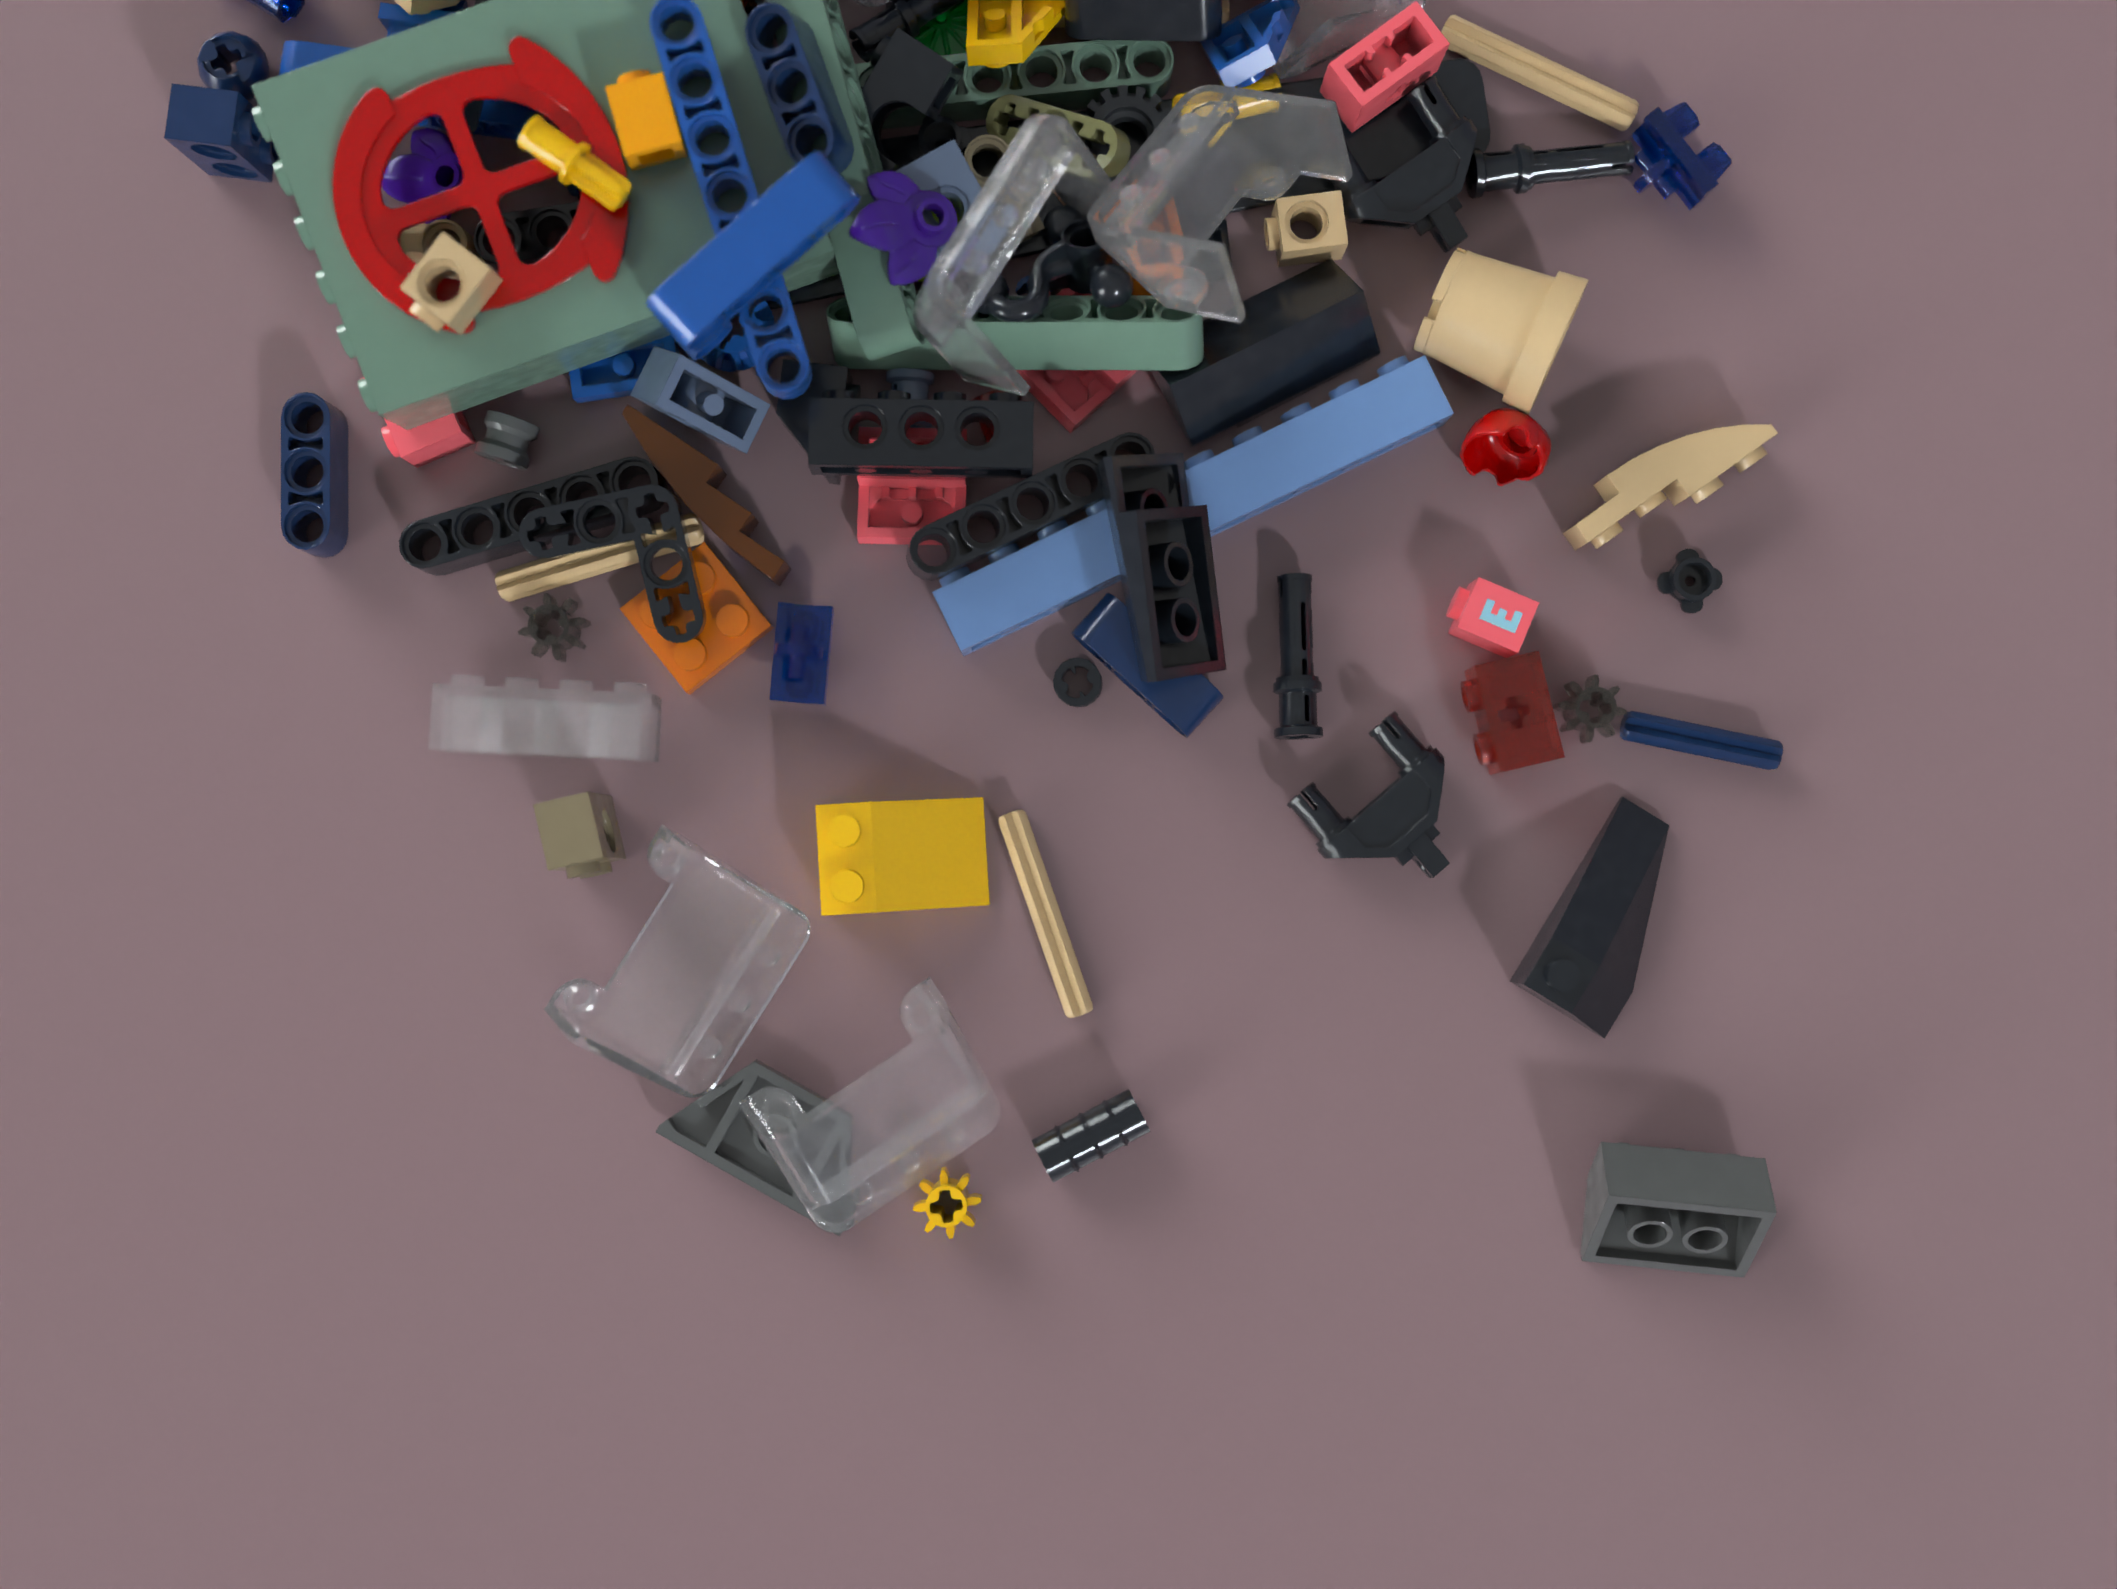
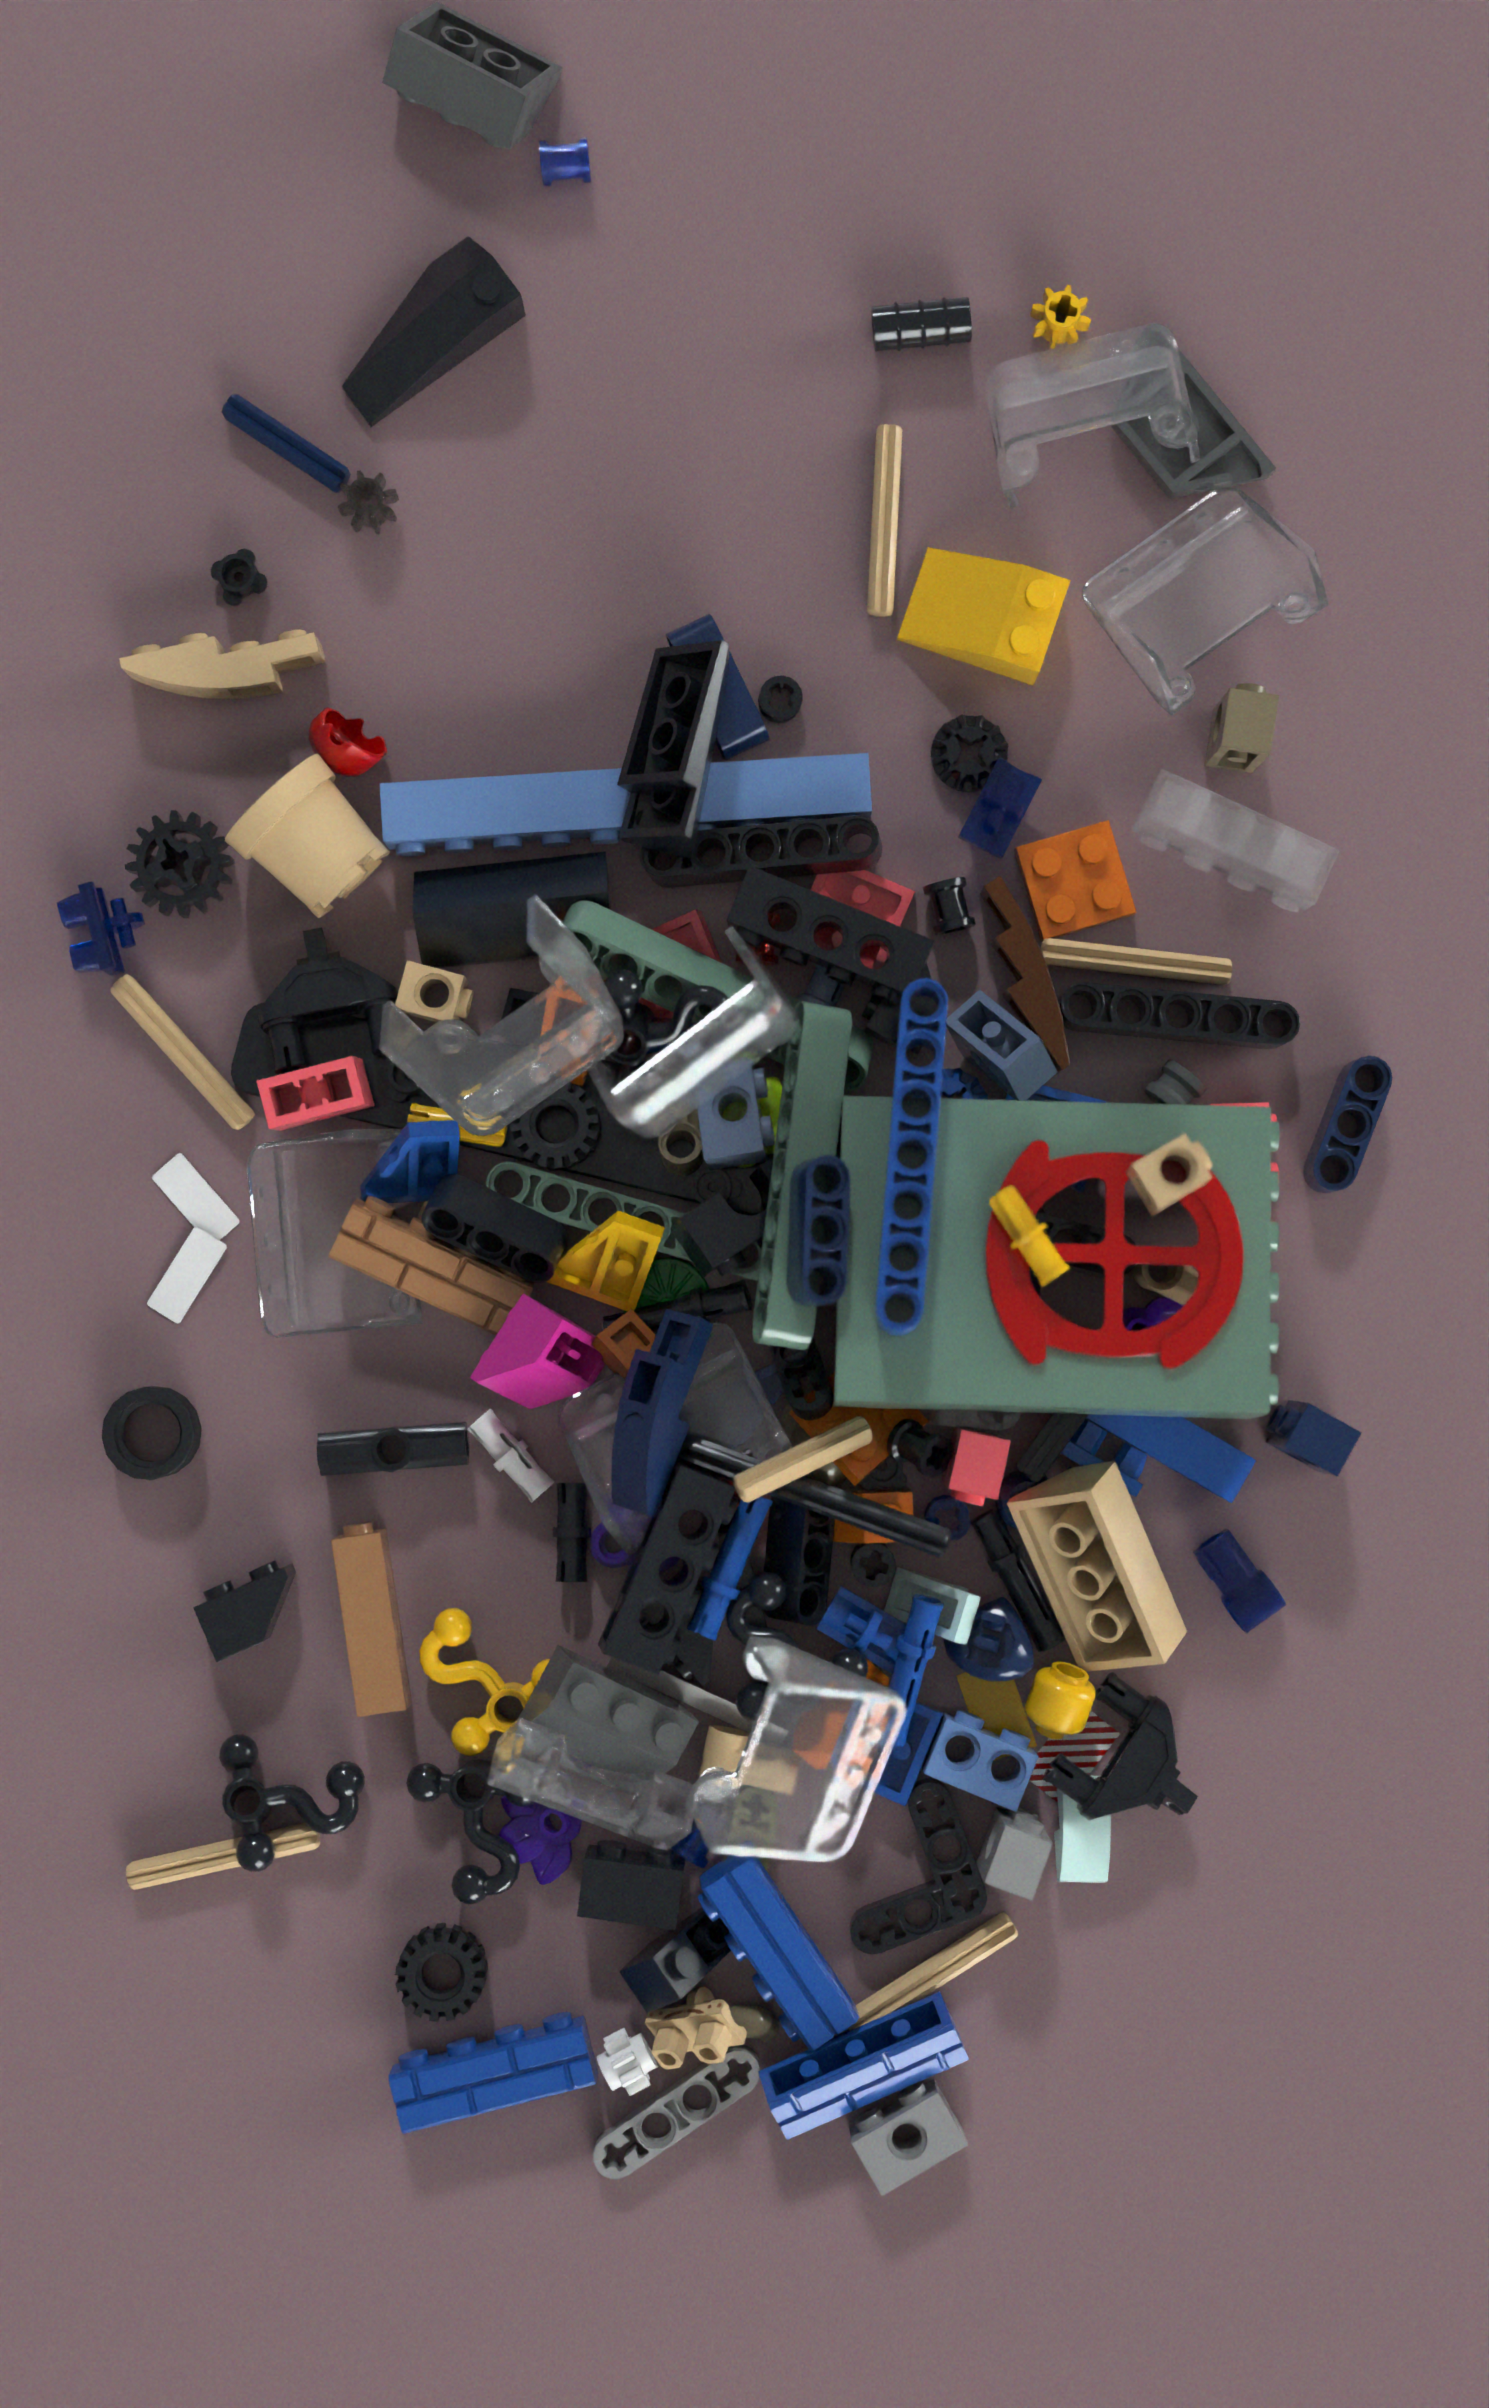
camera: 160 degrees left, 0 degrees up
dark blue piece [197,31,270,101] -> none
clear smoke gear [518,593,591,662] -> none
black beam [519,485,706,643] -> none
light orange brick [605,70,688,171] -> none
blue beam [647,151,861,360] -> none
dark purple plate [849,171,958,286] -> none
olive beam [986,94,1131,178] -> none
black pin [1273,573,1323,740] -> none
black connector [1287,711,1450,878] -> none
coral brick [1446,577,1540,658] -> none
clear red brick [1460,651,1565,775] -> none
black pin [1465,140,1635,199] -> none
none -> black gear [125,810,235,918]
none -> clear blue bush [539,137,591,187]
none -> black bush [923,877,976,935]
none -> black gear [931,714,1008,792]

